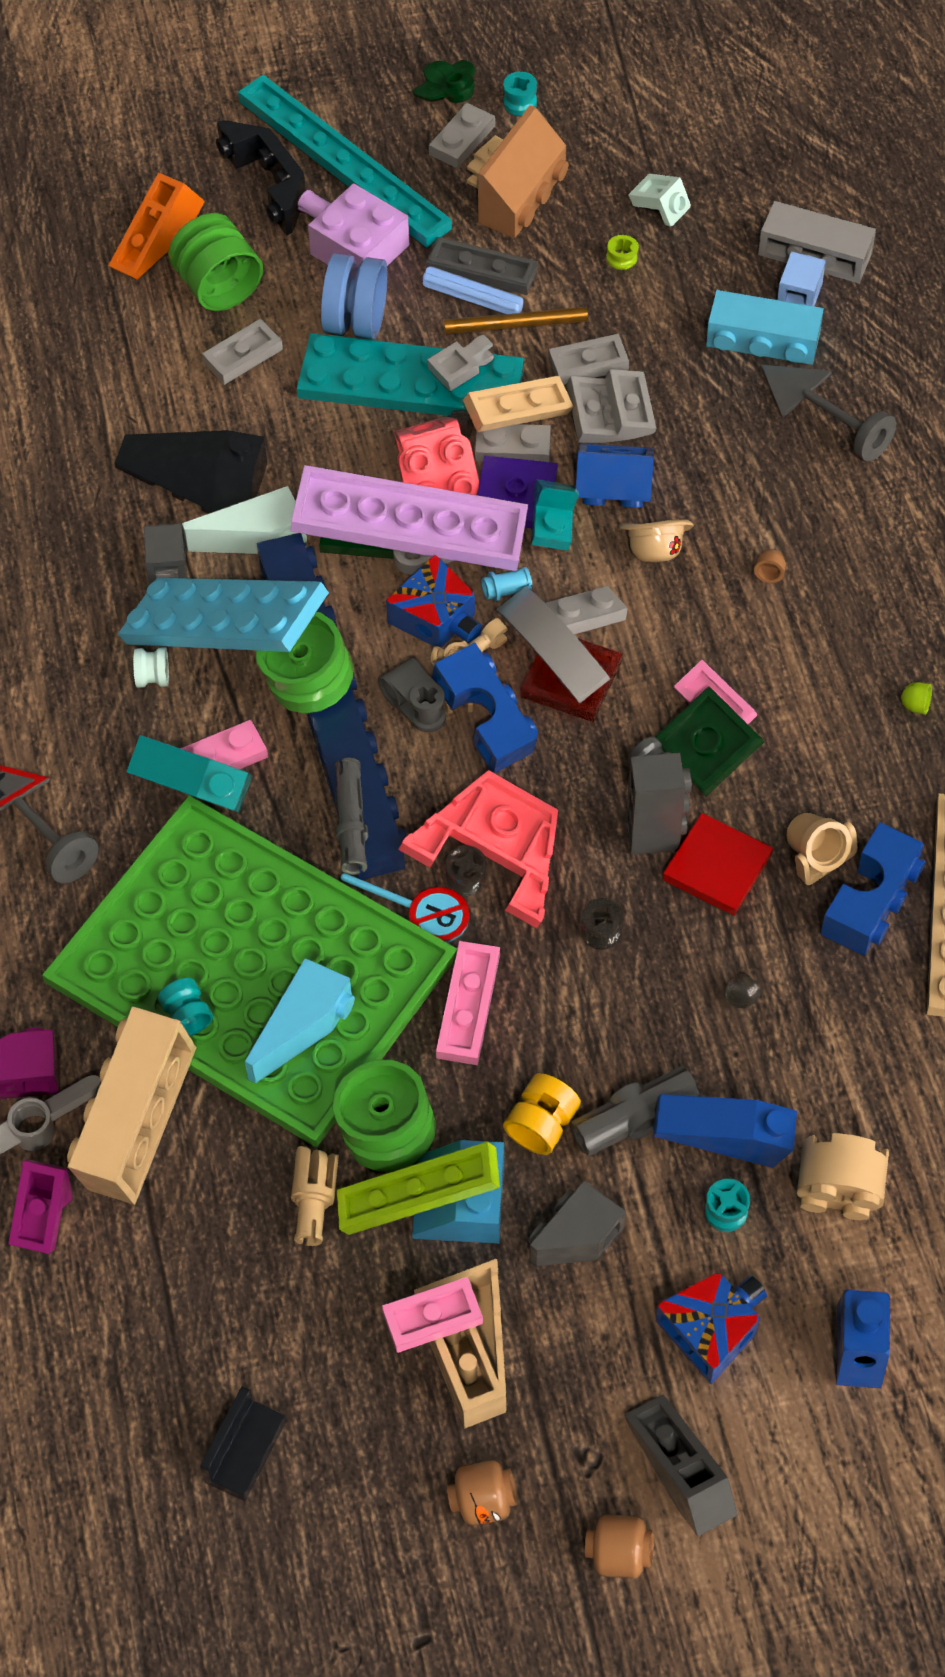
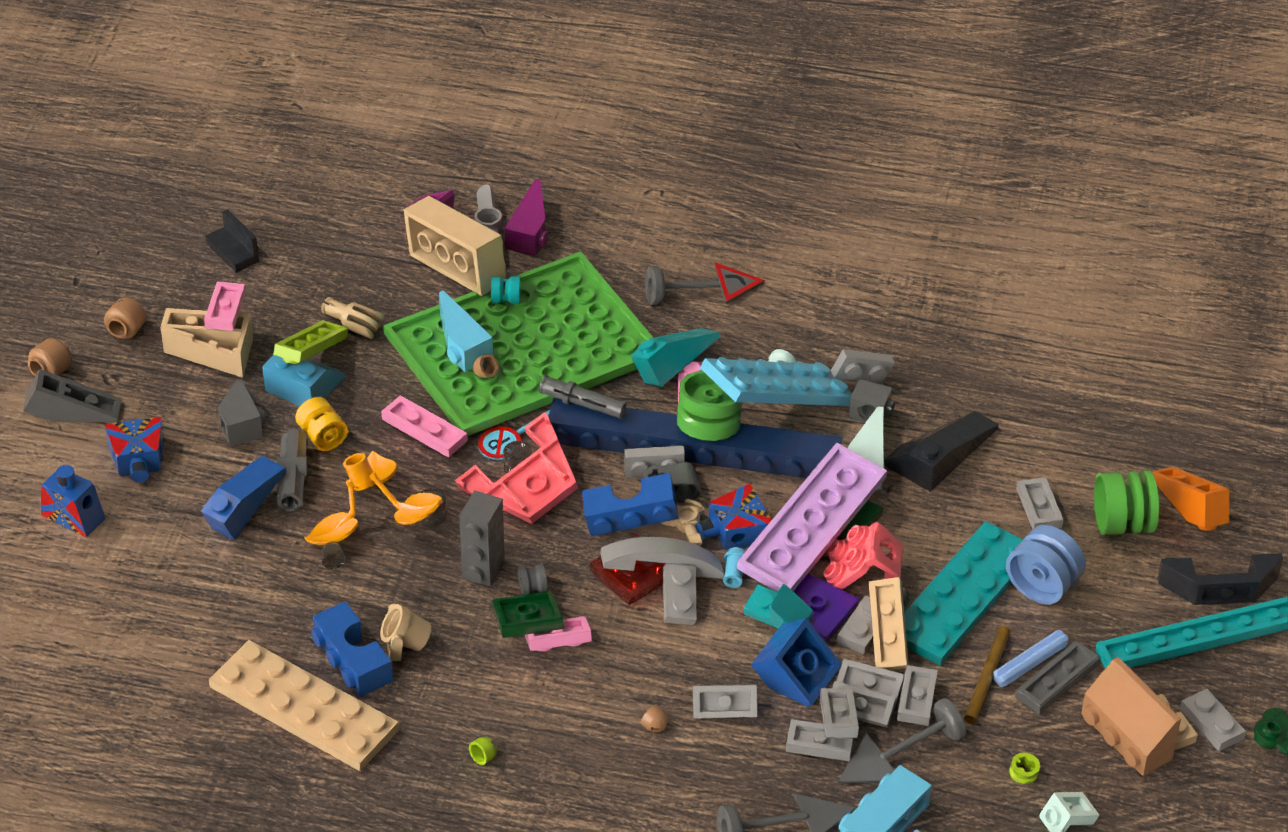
camera: 115 degrees right, 15 degrees down
lavender brick [298,183,409,268] -> none
bright green wheel [332,1060,436,1171] -> none
light grey plate [427,335,494,391] -> none
teal wheel [503,71,537,116] -> none
tan hat [618,519,694,562] -> none
red tile [663,813,773,916] -> none
teal wheel [705,1179,750,1232] -> none
tan brick [797,1133,889,1220] -> none
none -> light orange plant [304,451,443,545]
none -> medium nougat hinge [473,354,499,378]
none -> light grey plate [624,446,685,478]
none -> light grey plate [692,684,757,718]
none -> light grey plate [786,719,853,761]
none -> light grey plate [820,688,859,739]
none -> light grey plate [831,349,895,384]
none -> dark grey piece [838,698,967,784]

